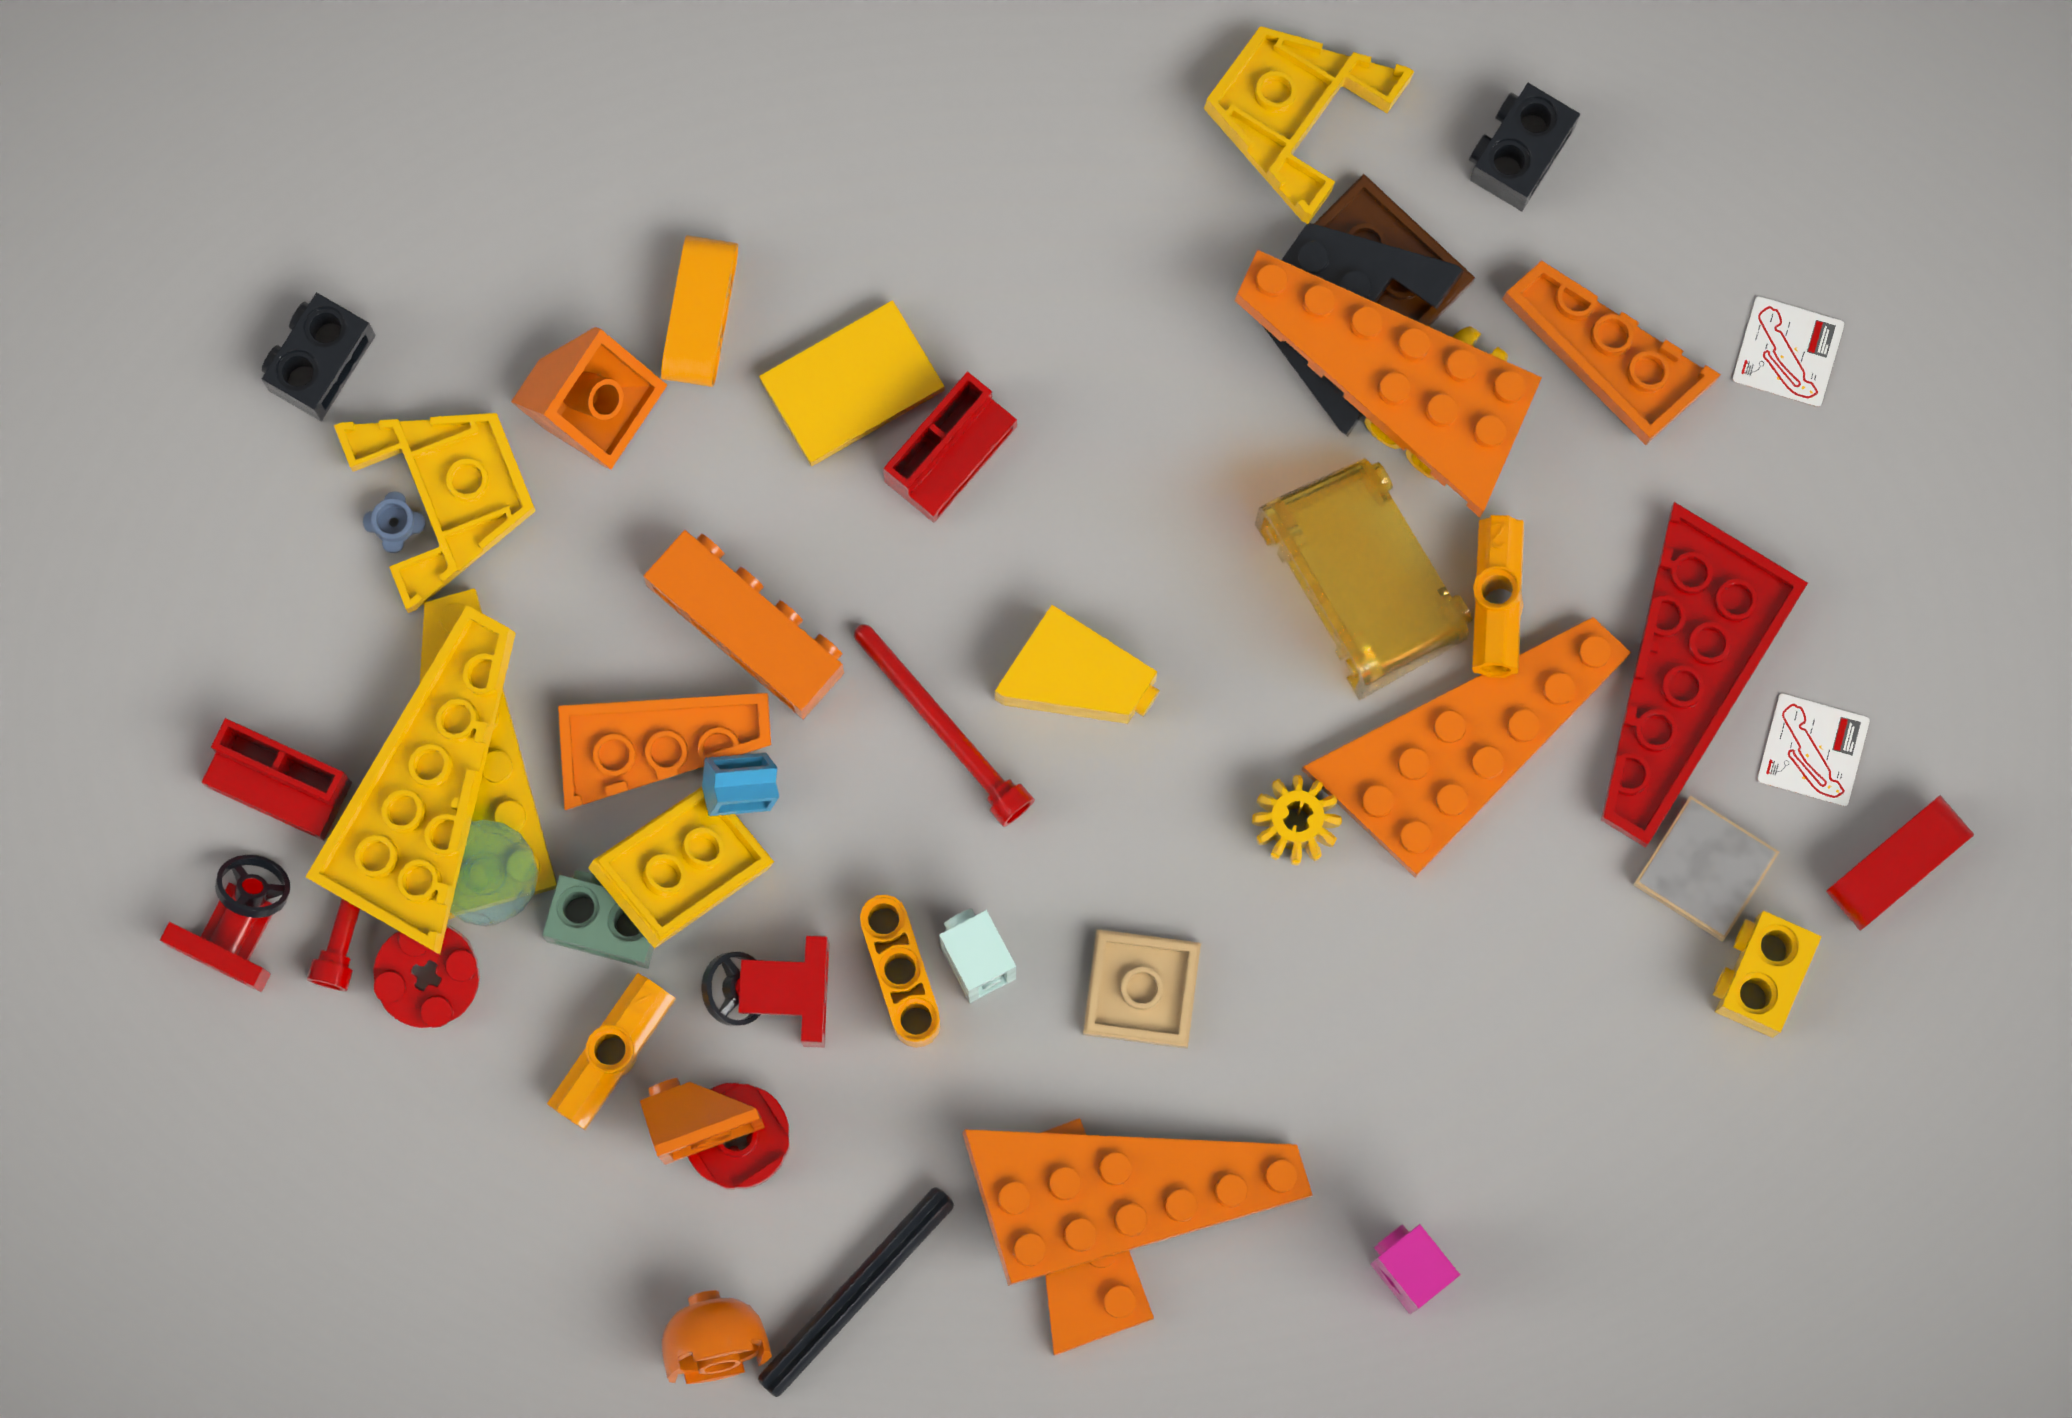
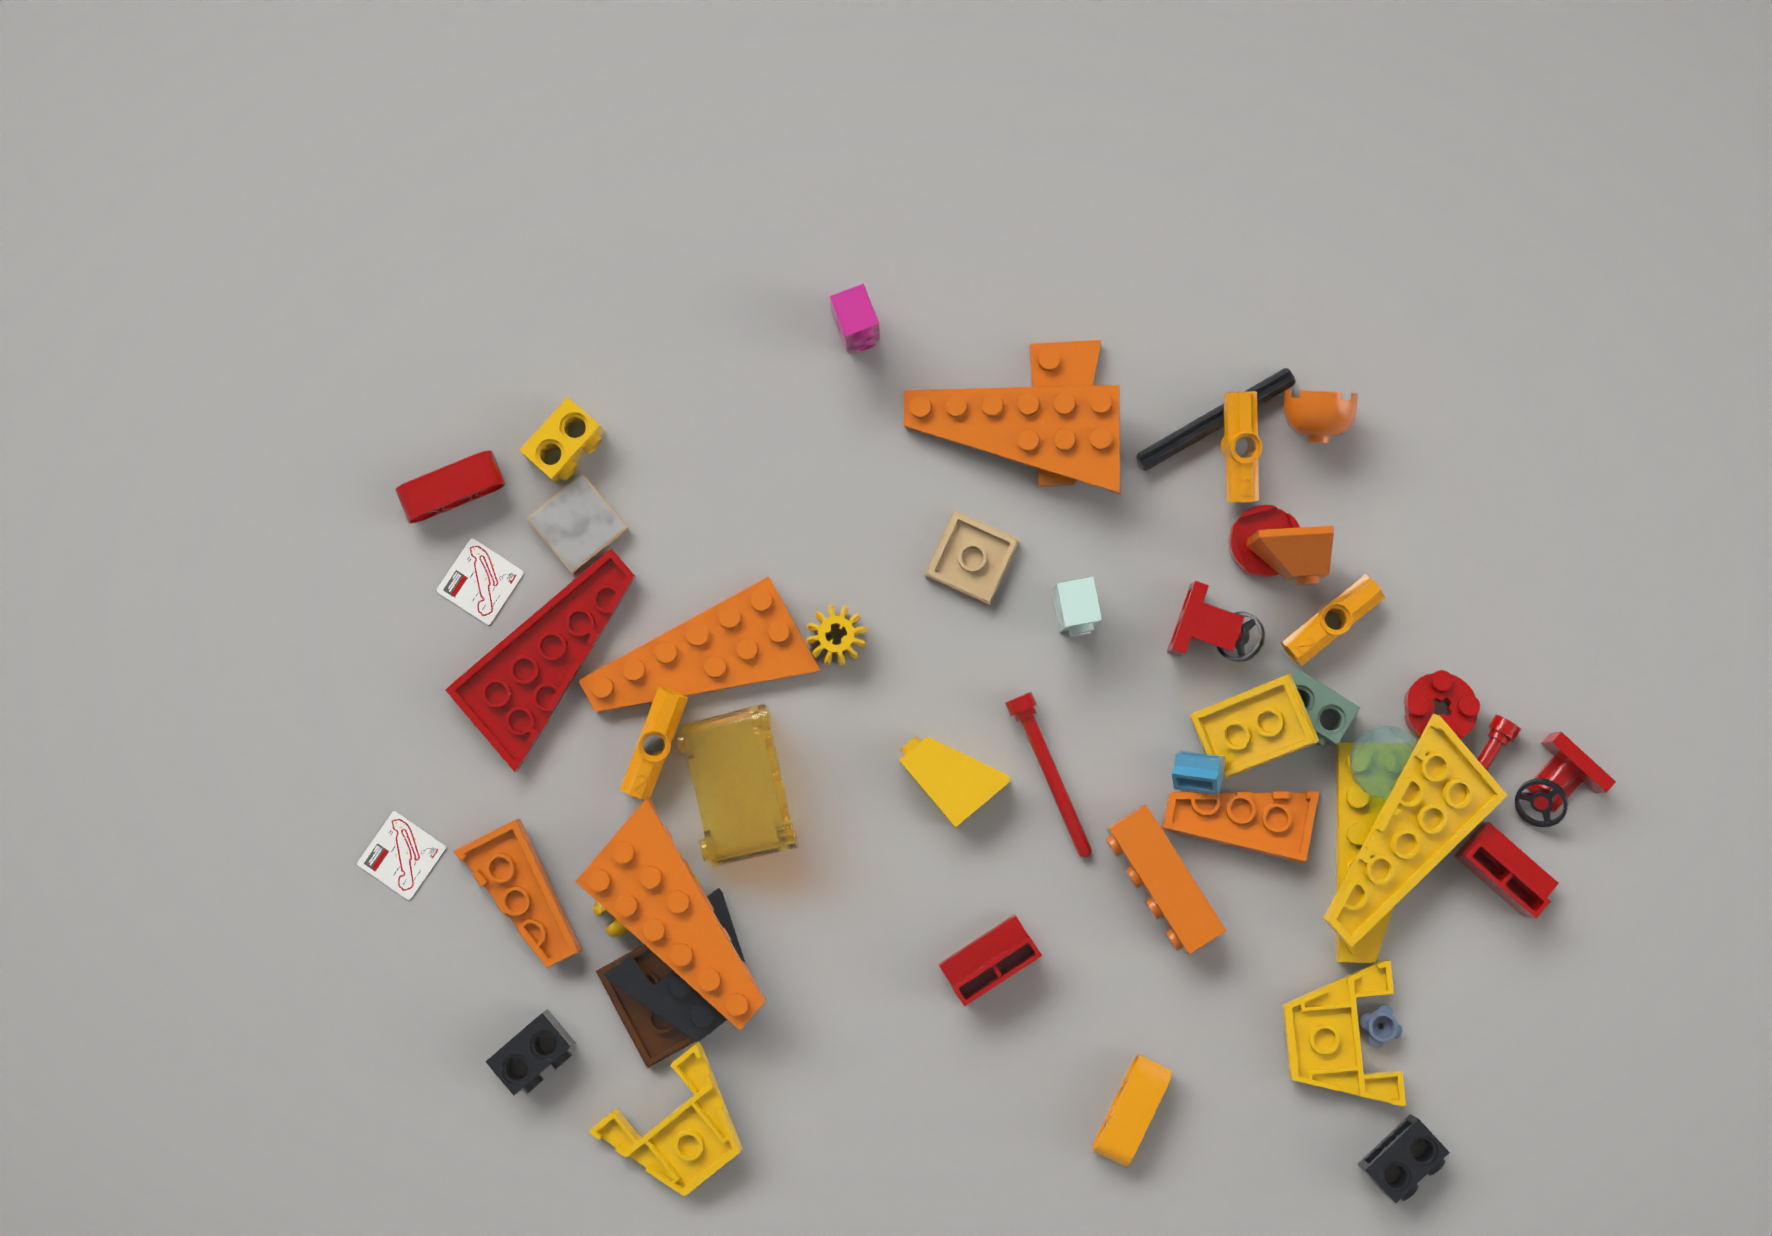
camera: 160 degrees left, 5 degrees up
orange slope [511,327,667,470] -> none
yellow tile [759,300,945,467] -> none
light orange beam [860,894,940,1048] -> none
none -> light orange piece [1220,391,1263,502]

